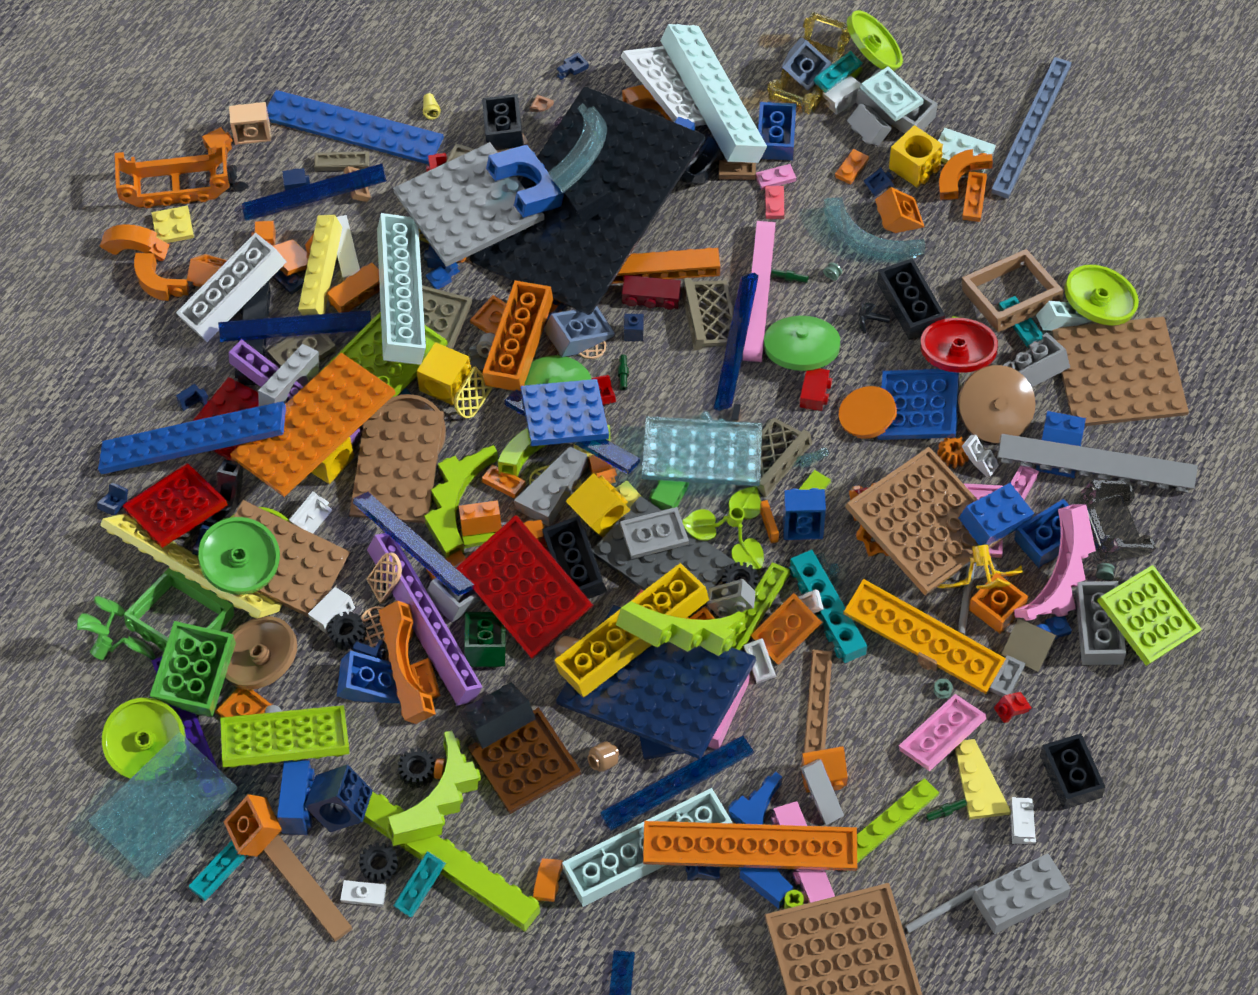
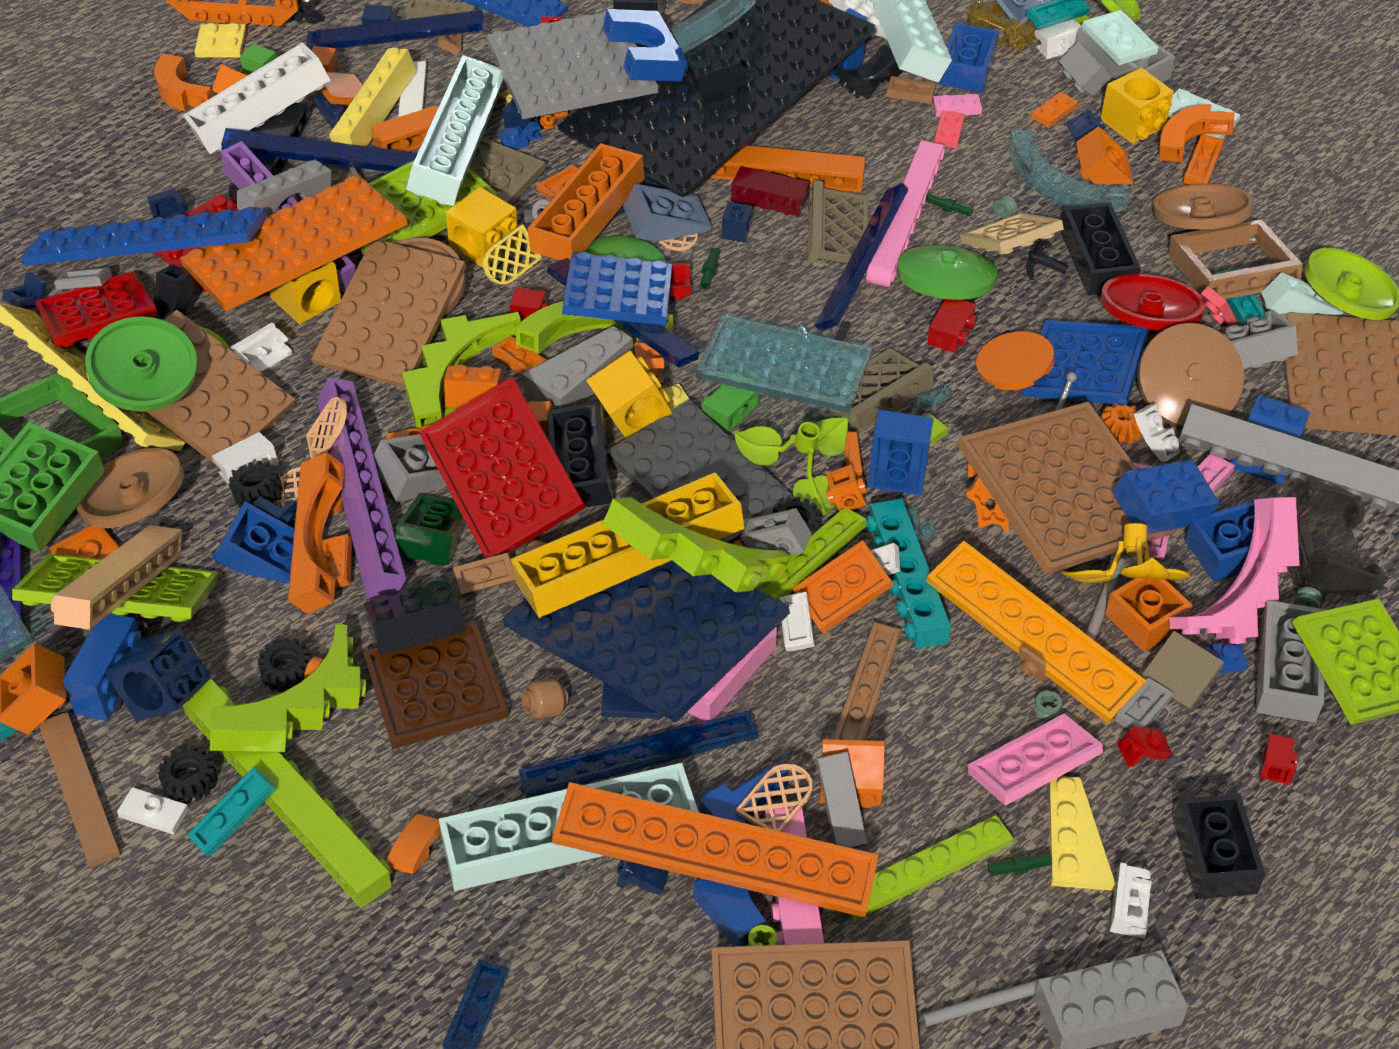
camera: 10 degrees right, 10 degrees down
orange arch [99,224,169,261] -> none
clear blue tile [353,492,474,596] -> none
light grey plate [620,507,689,559] -> none
sand blue plate [991,57,1072,199] -> none
none -> light nougat brick [51,525,182,630]
none -> light grey tile [54,267,112,290]
none -> bright green brick [240,44,277,75]
none -> medium nougat plate [452,553,516,596]
none -> red brick [509,287,550,322]
none -> light nougat window [735,764,812,832]
none -> orange brick [826,464,868,512]
none -> tan plate [960,212,1064,254]
none -> light grey hinge [1056,372,1077,410]
none -> medium nougat dish [1154,184,1254,230]
none -> coral plate [1201,286,1237,327]
none -> red brick [1260,733,1298,785]

